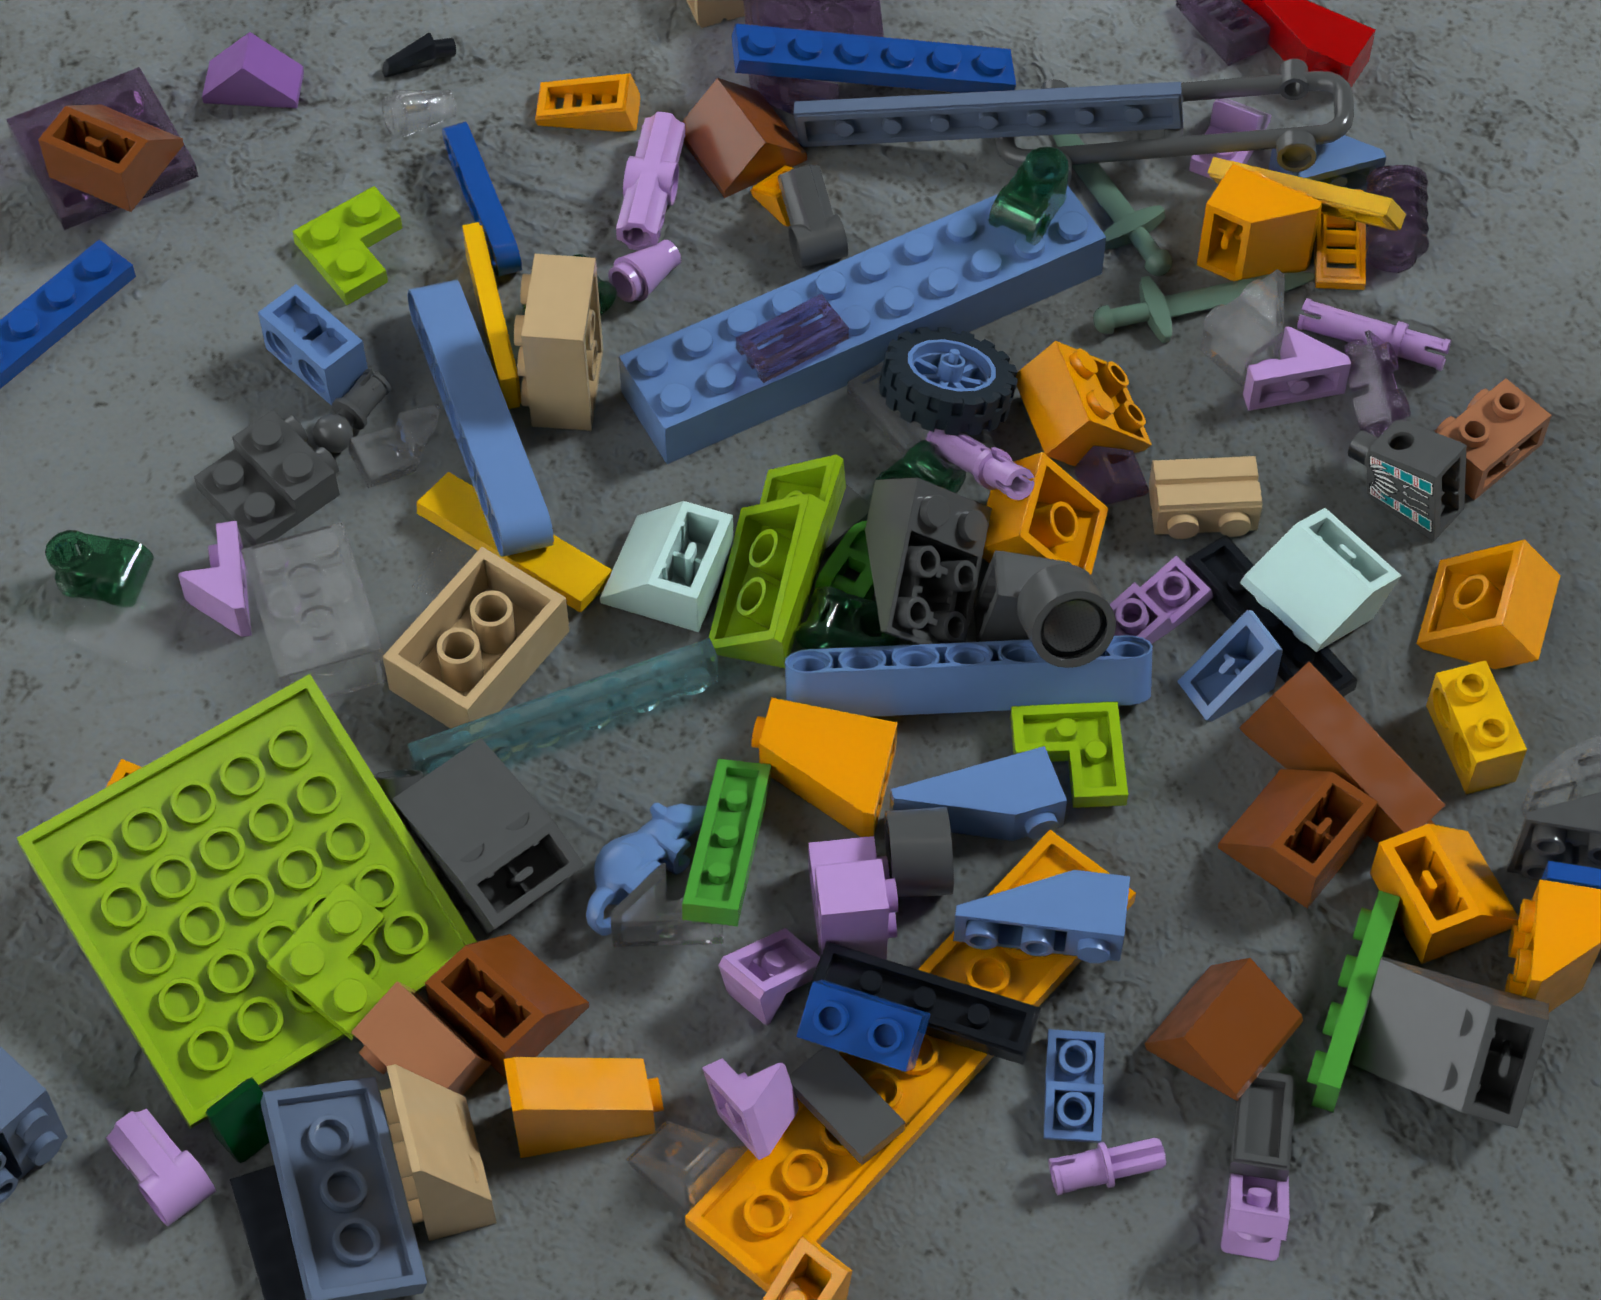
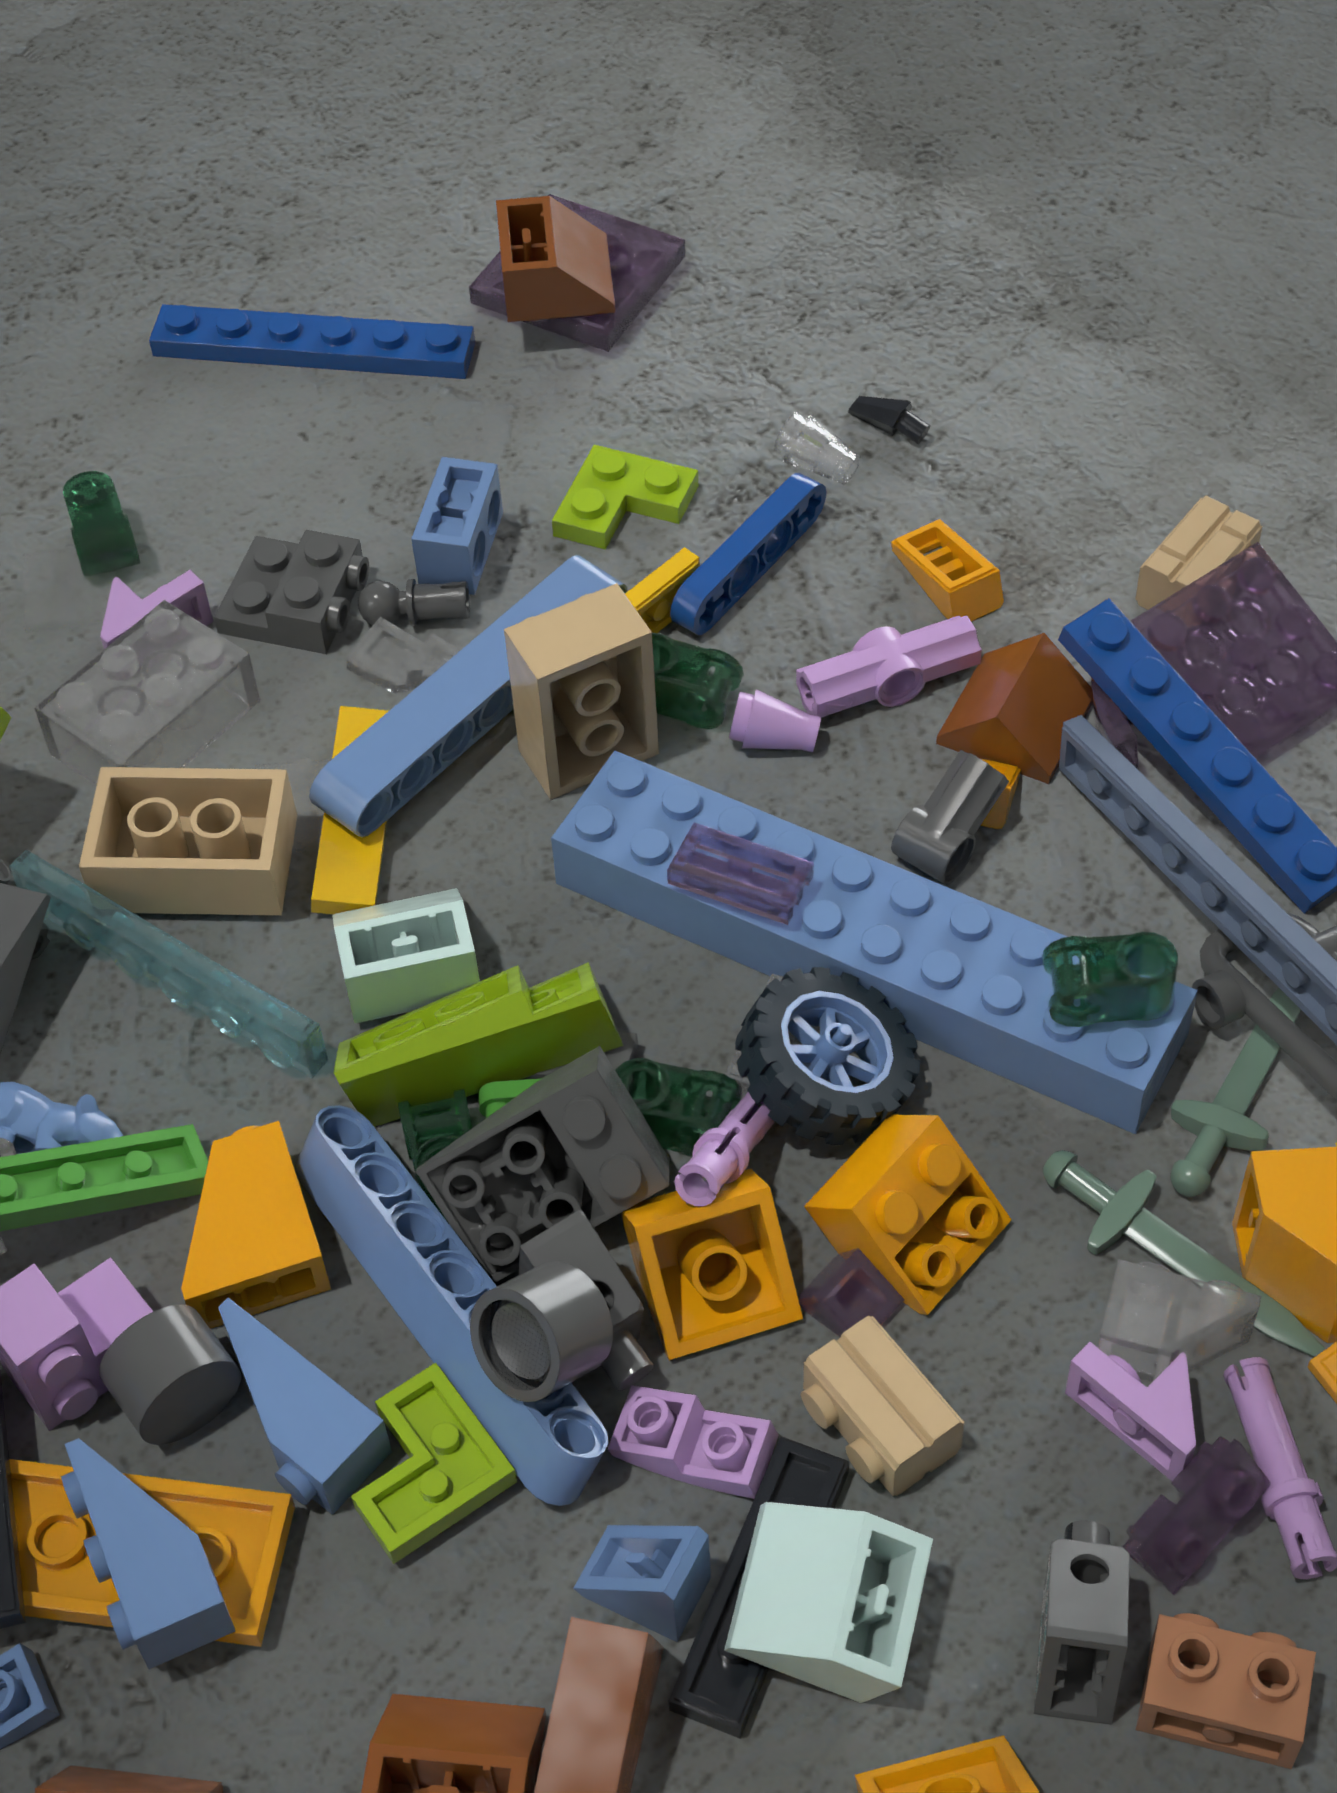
camera: 60 degrees right, 5 degrees down
medium lavender slope [202,32,304,108] -> none

